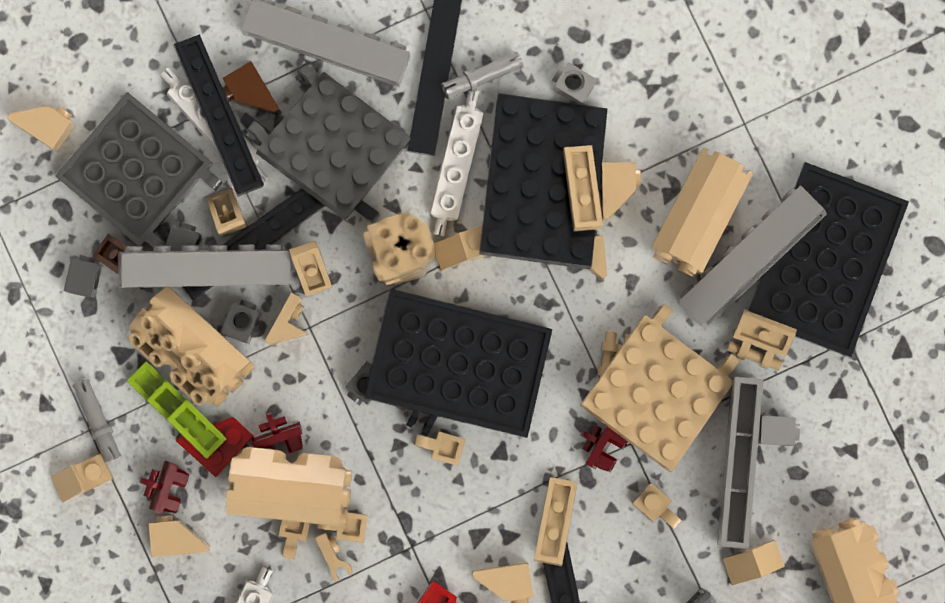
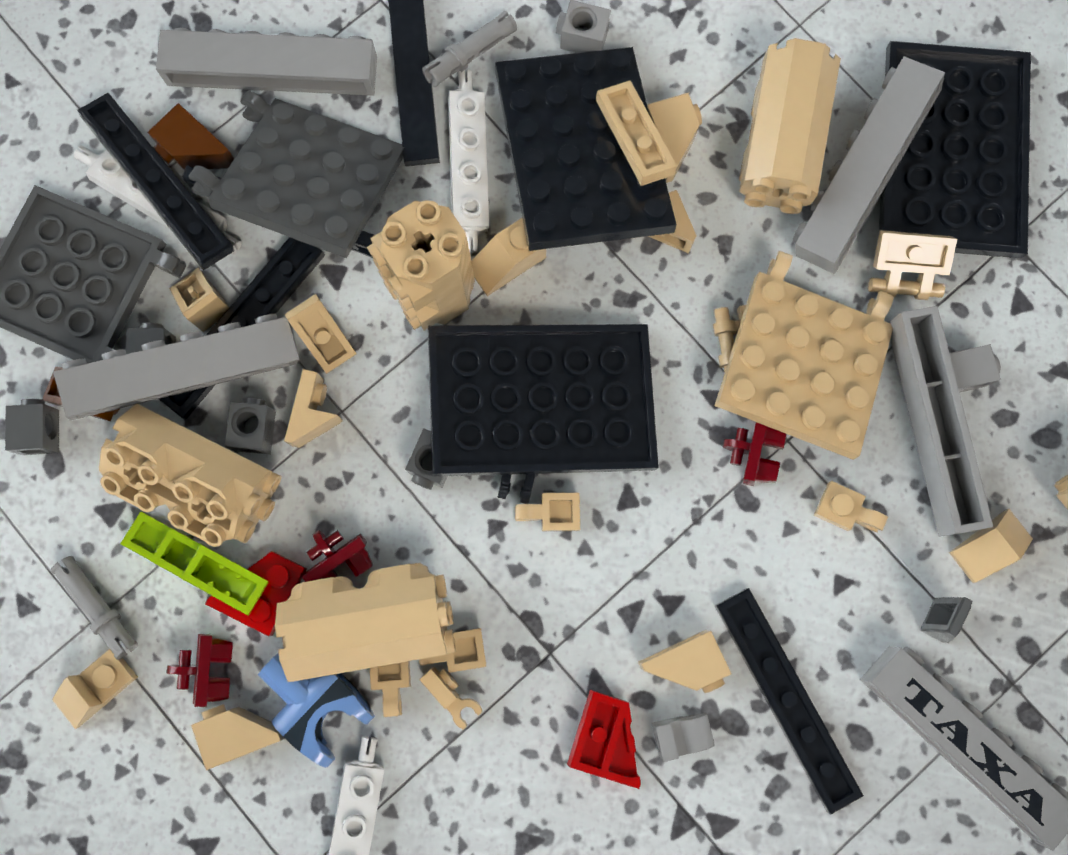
camera: 15 degrees left, 5 degrees down
tan plate [534,477,578,566] -> none
none -> medium blue connector [258,653,375,768]

